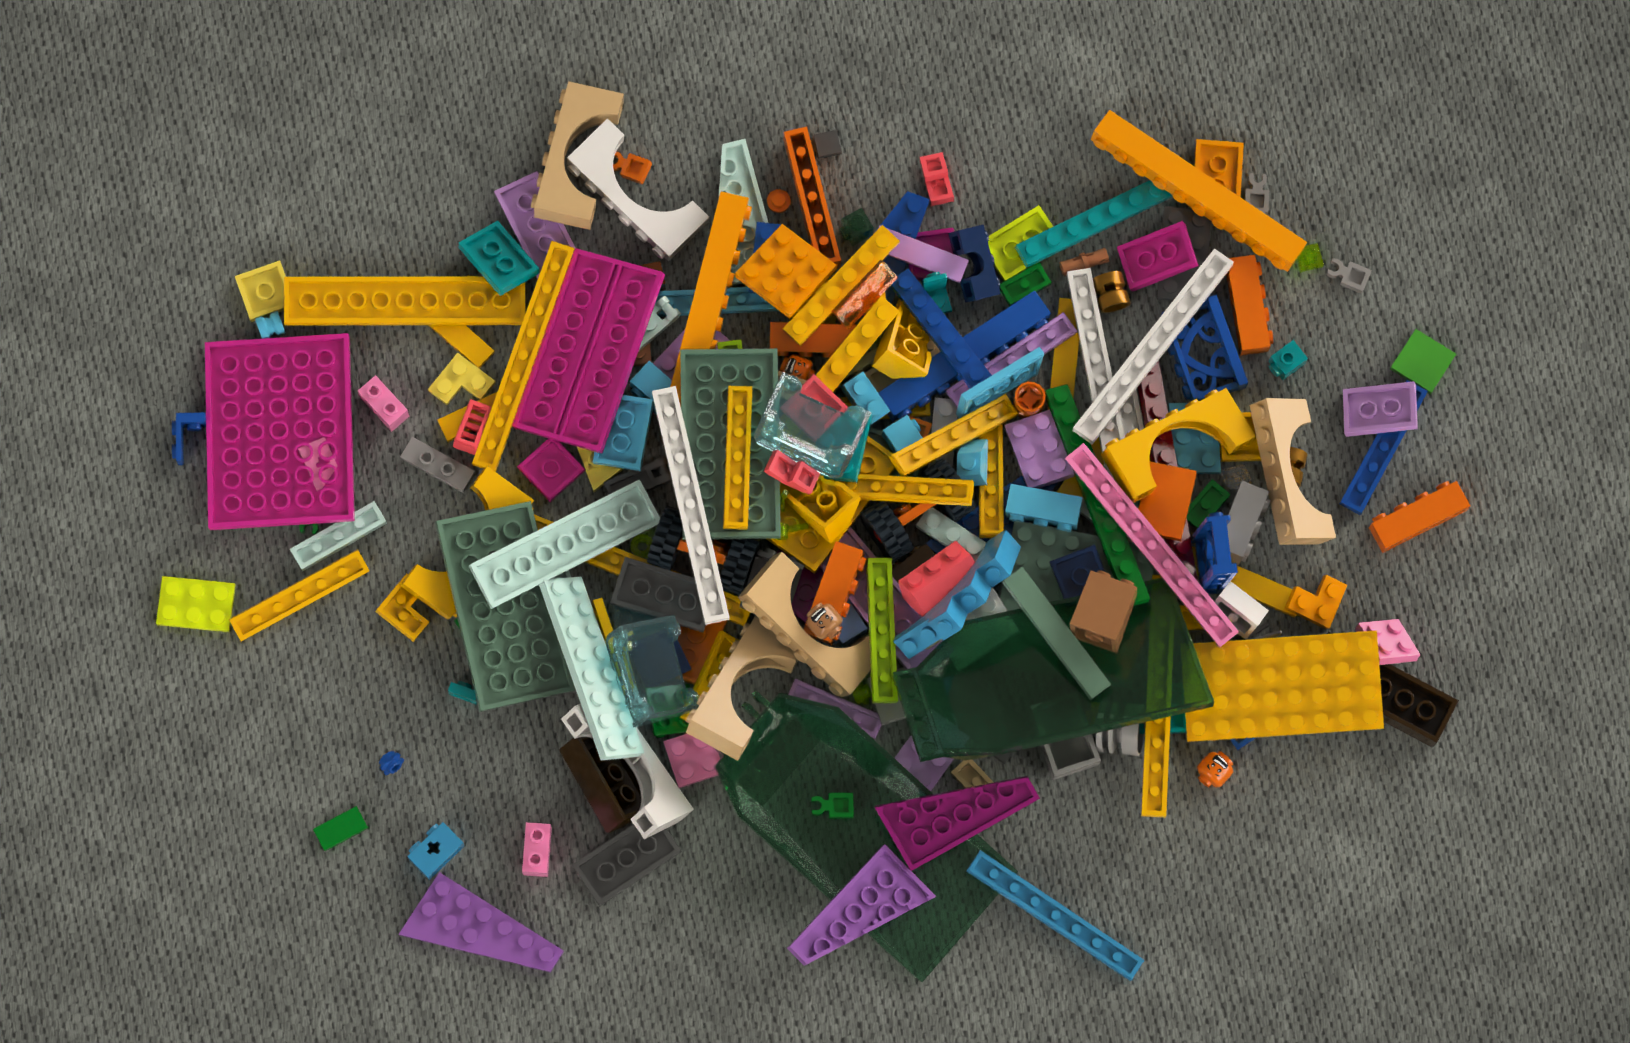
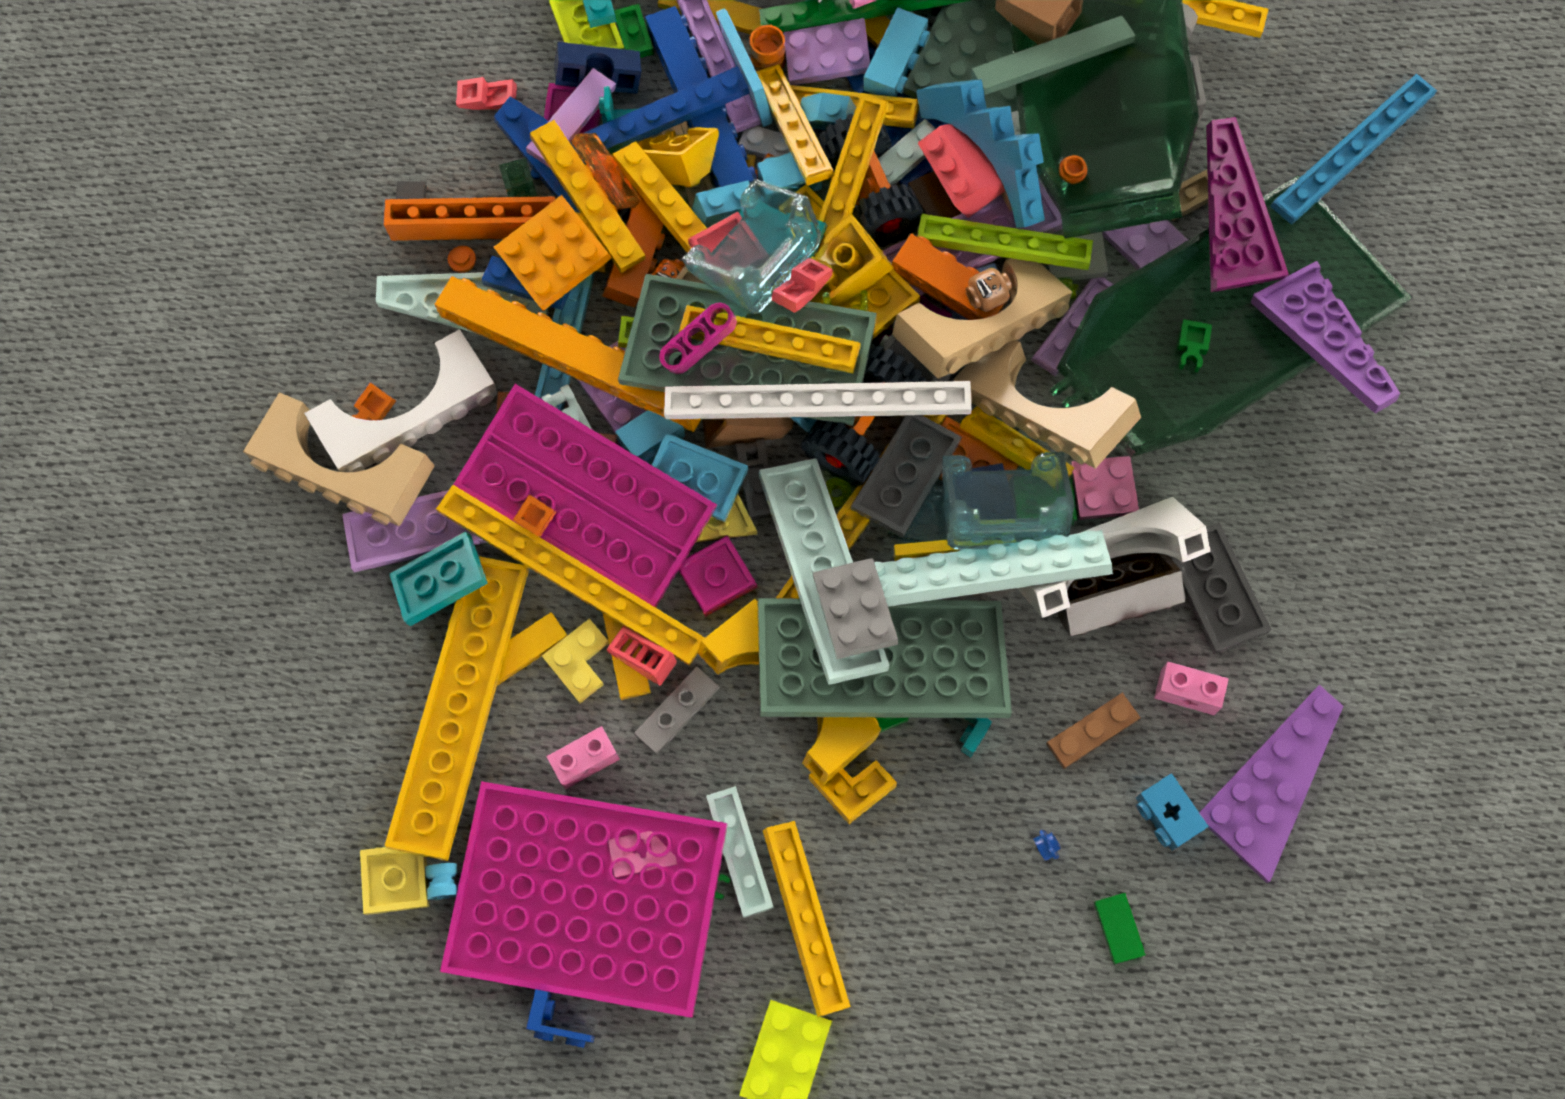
camera: 70 degrees left, 5 degrees down
dark blue plate [1049,544,1105,608] -> none
none -> orange plate [513,495,556,537]
none -> dark pink beam [659,302,737,374]
none -> light grey plate [813,558,898,659]
none -> medium nougat plate [1046,692,1141,769]
none -> orange plate [1059,155,1088,184]

